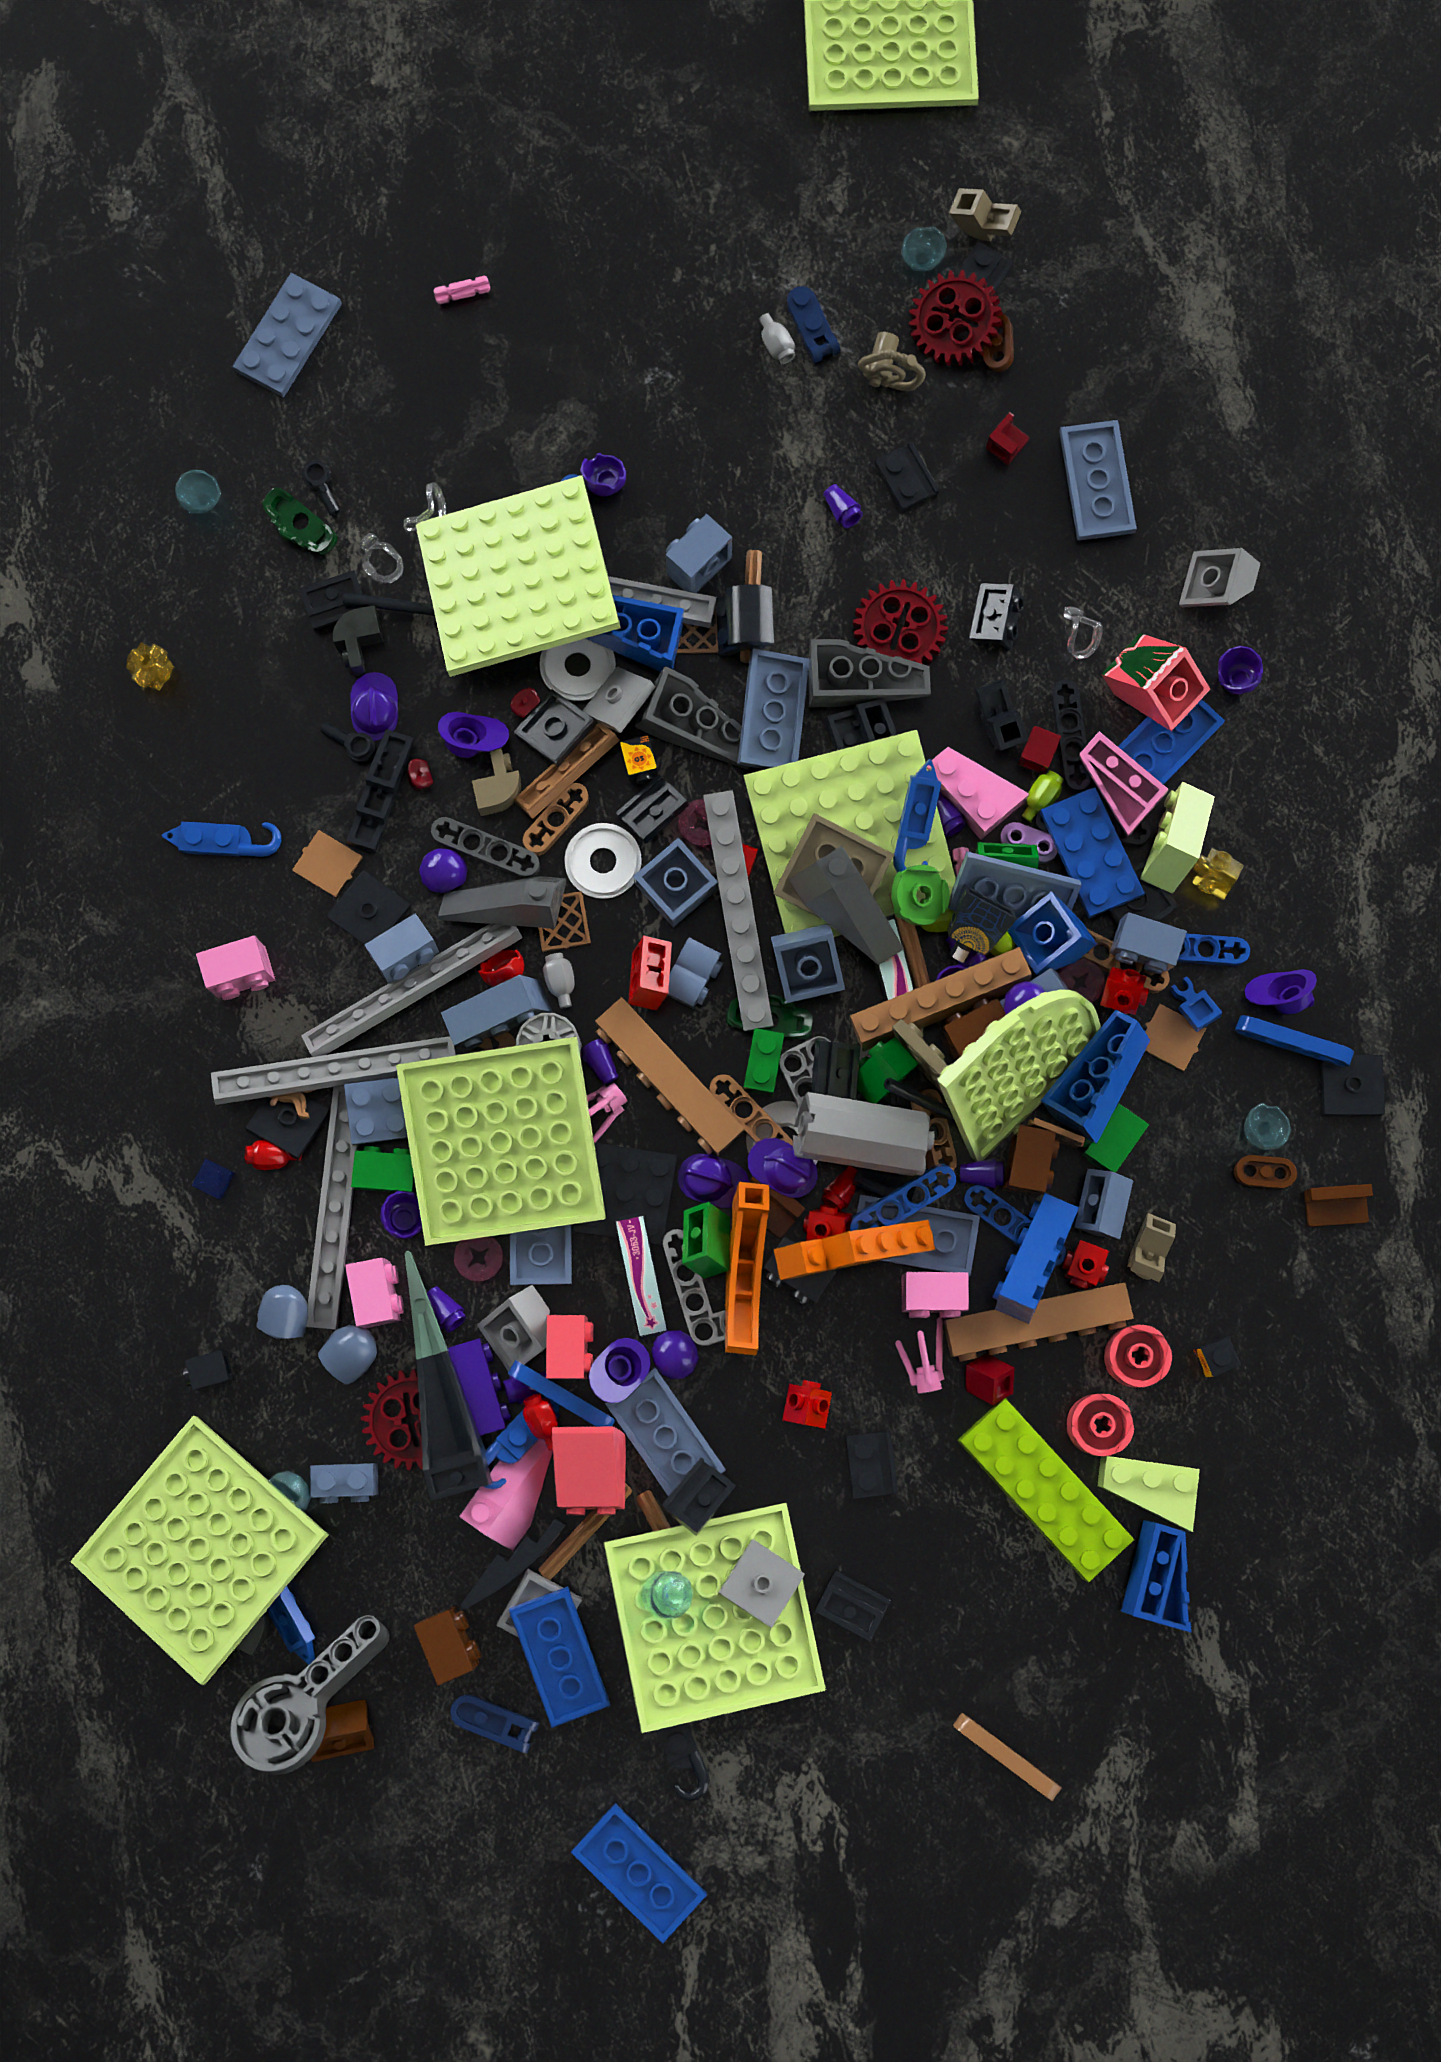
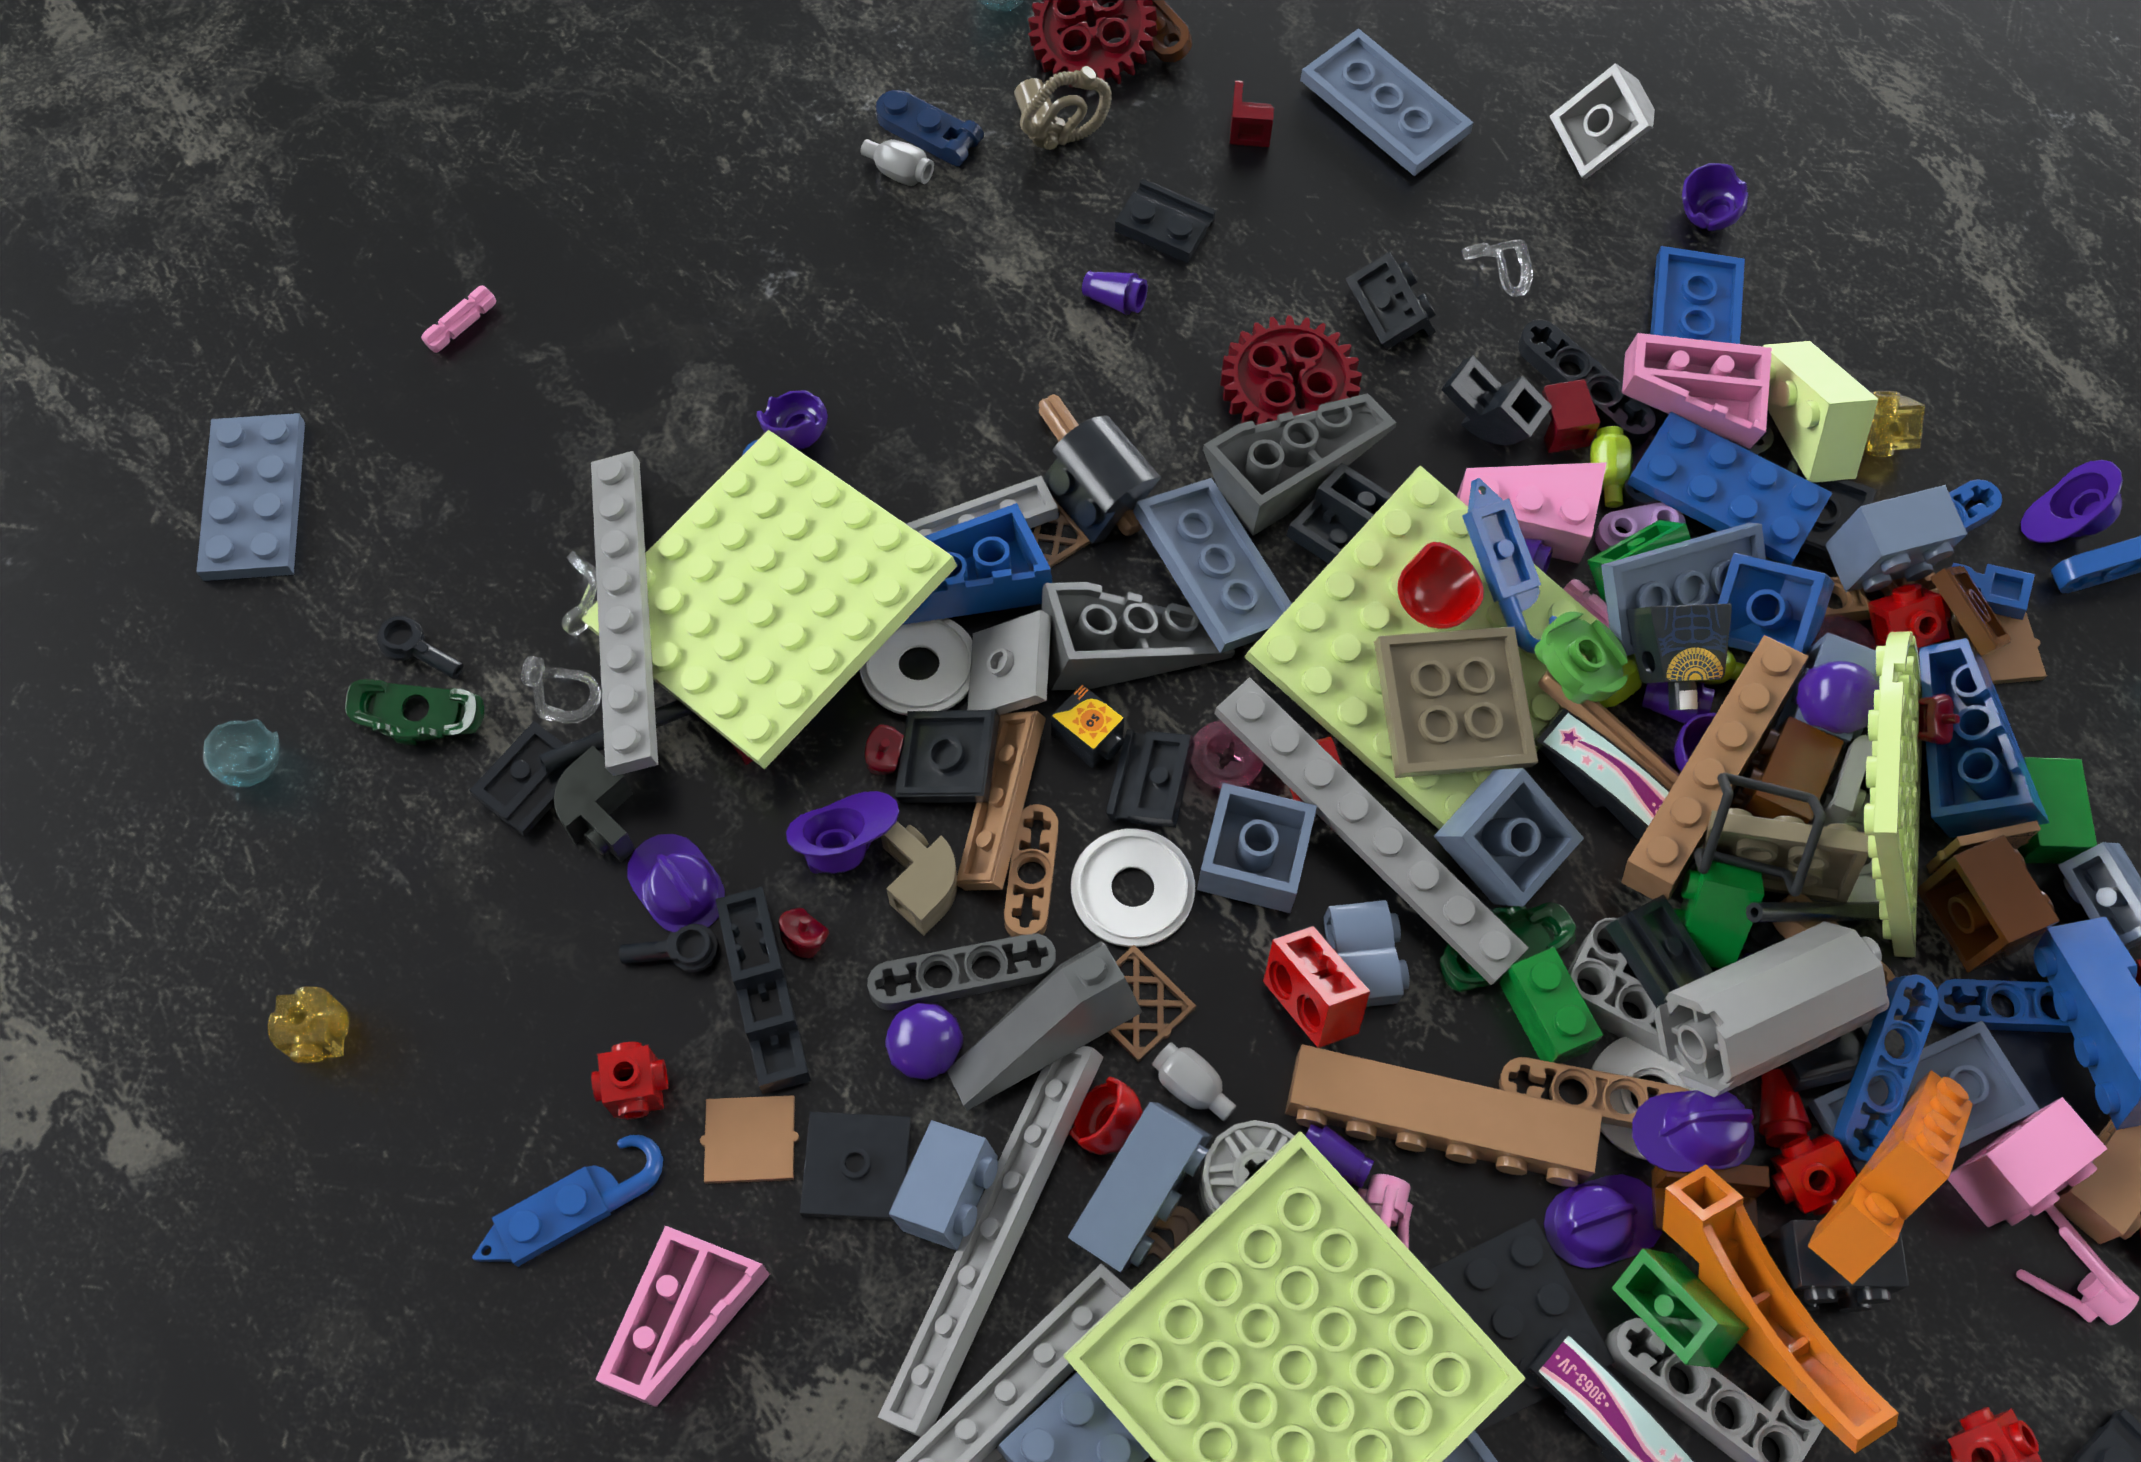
camera: 35 degrees left, 15 degrees down
bright pink brick [196,936,275,1000] -> none
sand blue brick [666,514,732,593] -> none
dark grey wedge [789,846,904,965] -> none
dark purple cone [960,1158,1004,1188] -> none
coral slope [1101,633,1210,731] -> none
none -> light grey plate [591,451,658,776]
none -> red brick [591,1042,668,1119]
none -> bright pink wedge [596,1226,770,1407]
none -> red helmet [1397,542,1484,629]
none -> black piece [1693,773,1826,897]
none -> dark red piece [1917,694,1960,745]
none -> reddish brown plate [1930,566,2012,657]

